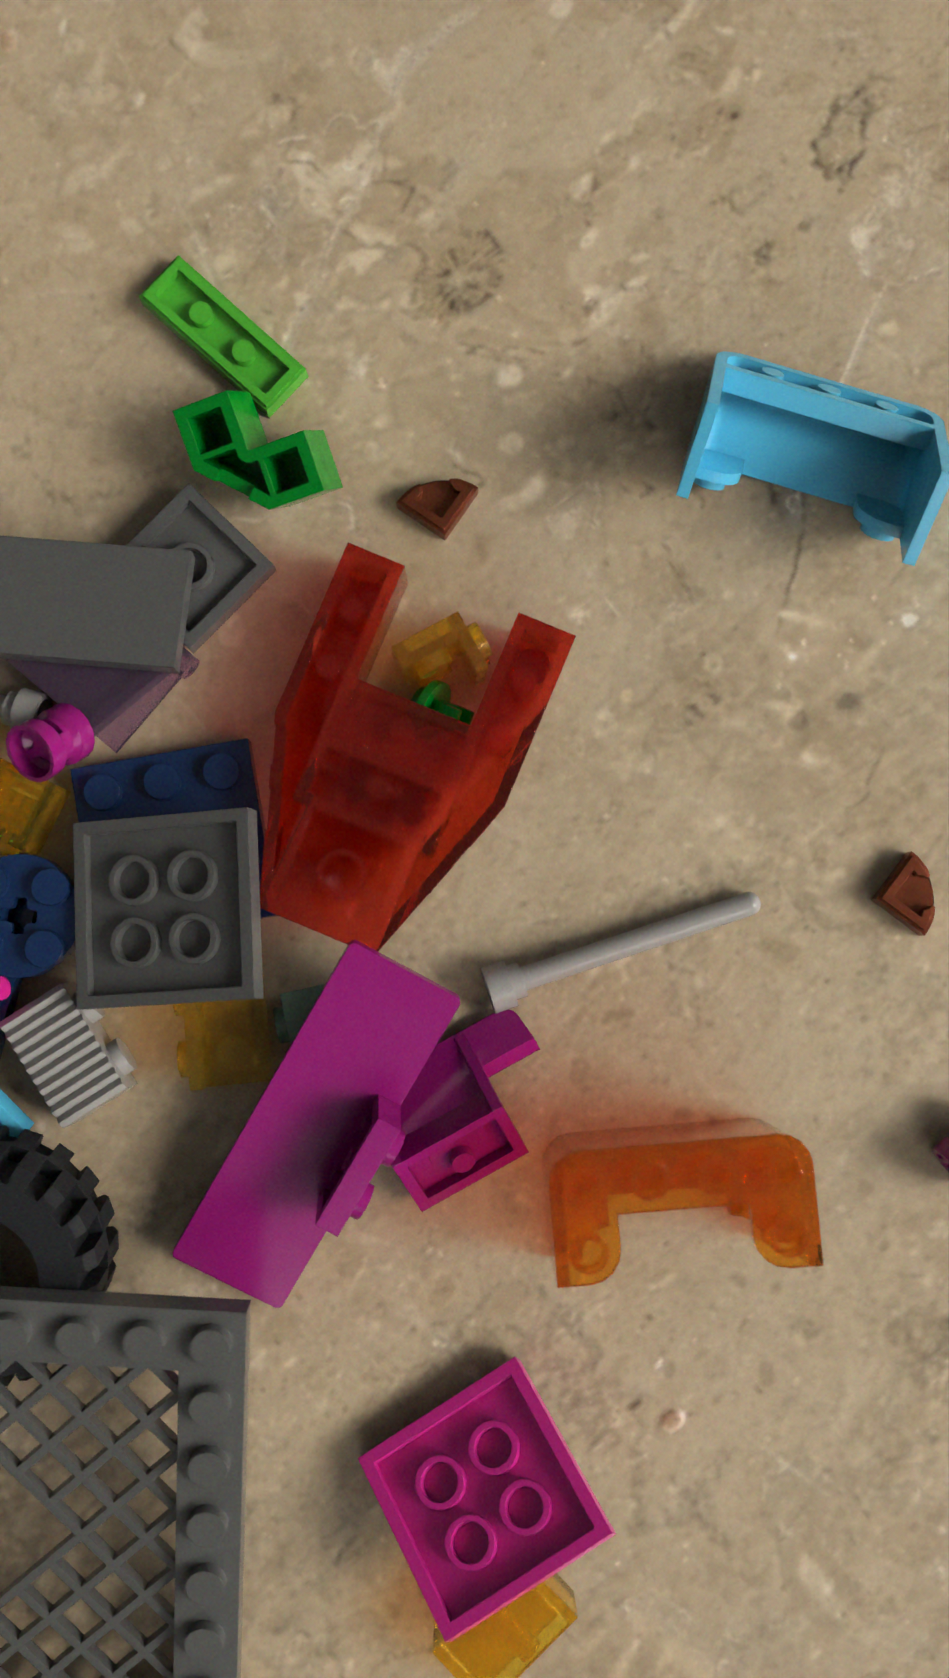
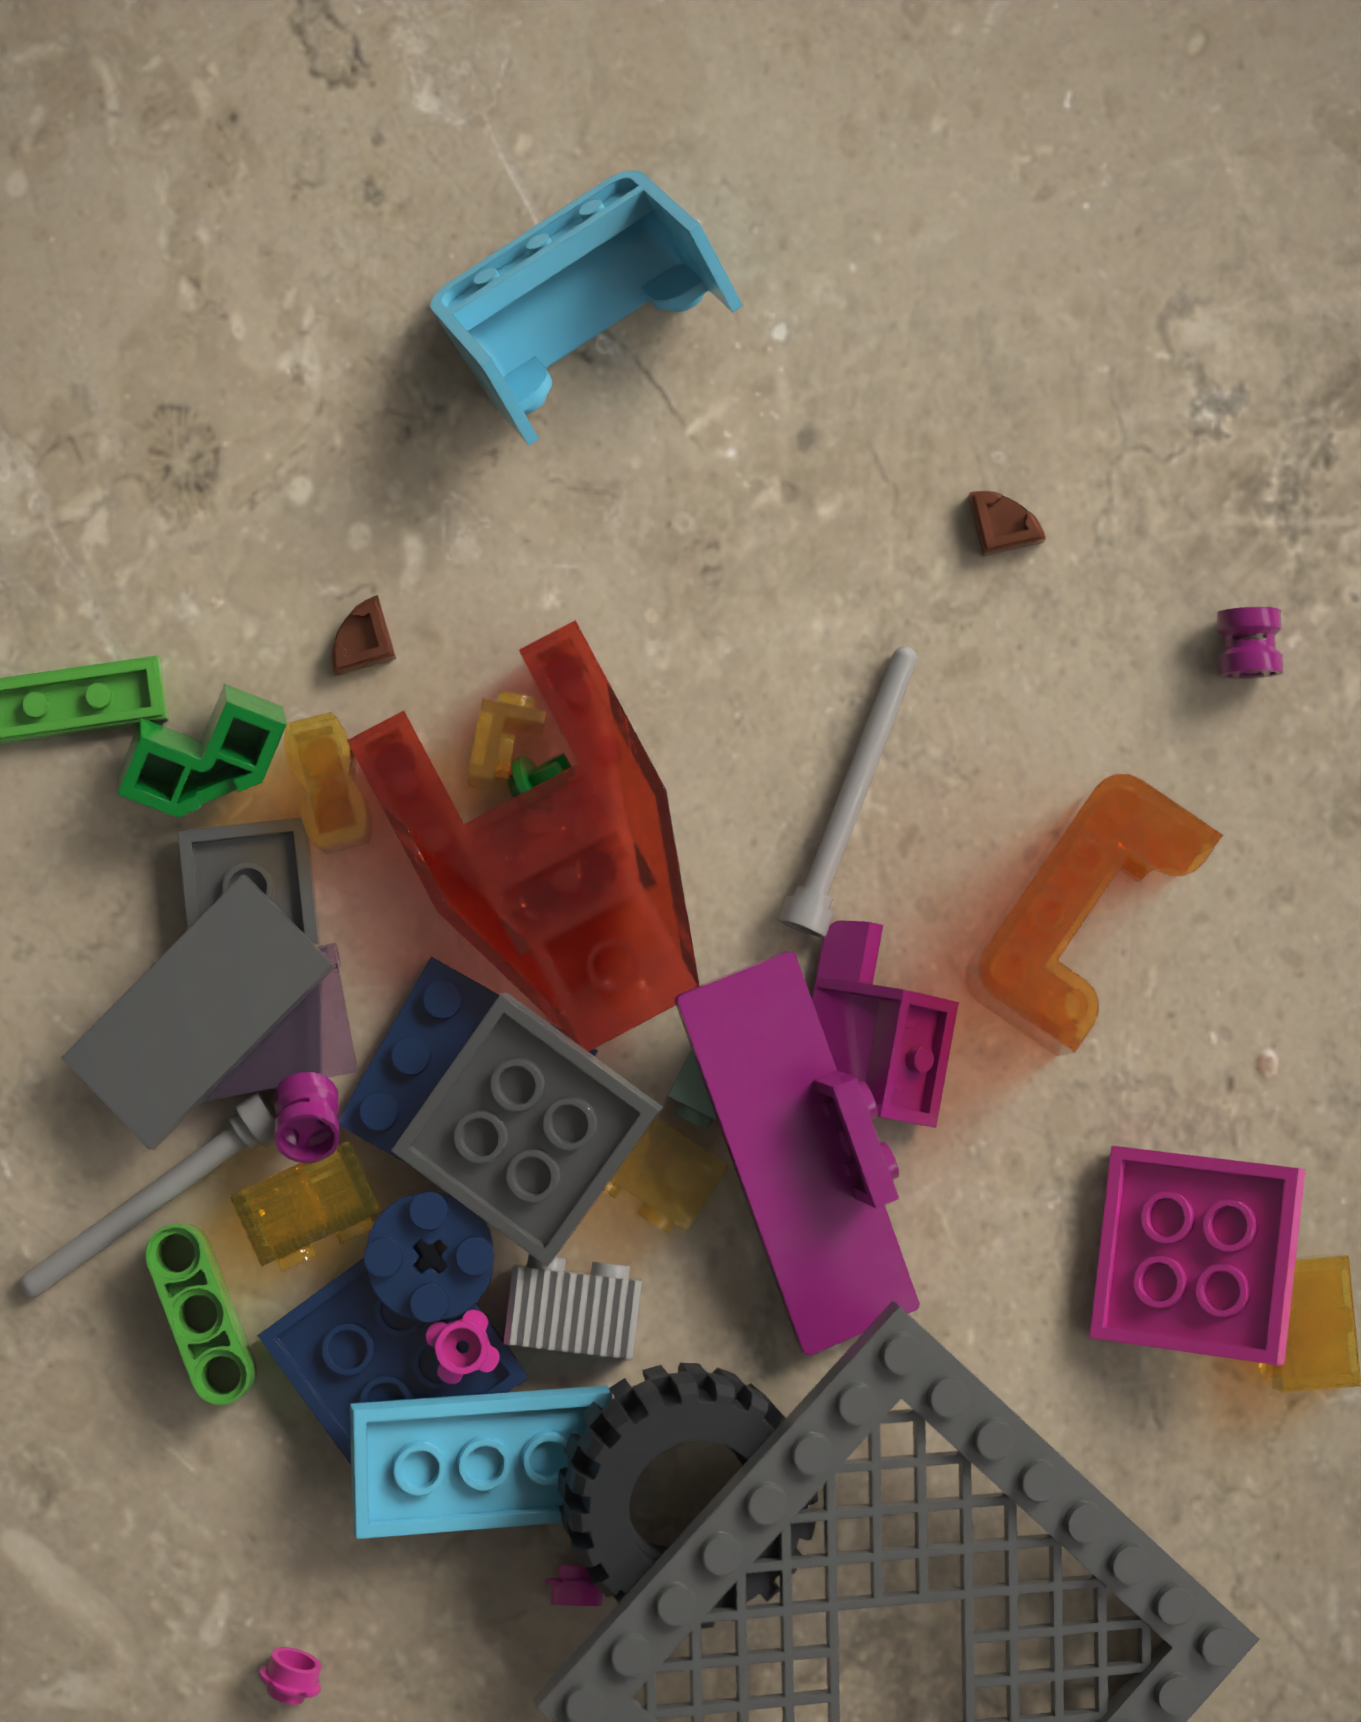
camera: 55 degrees left, 0 degrees up
none -> clear yellow brick [284,712,372,854]

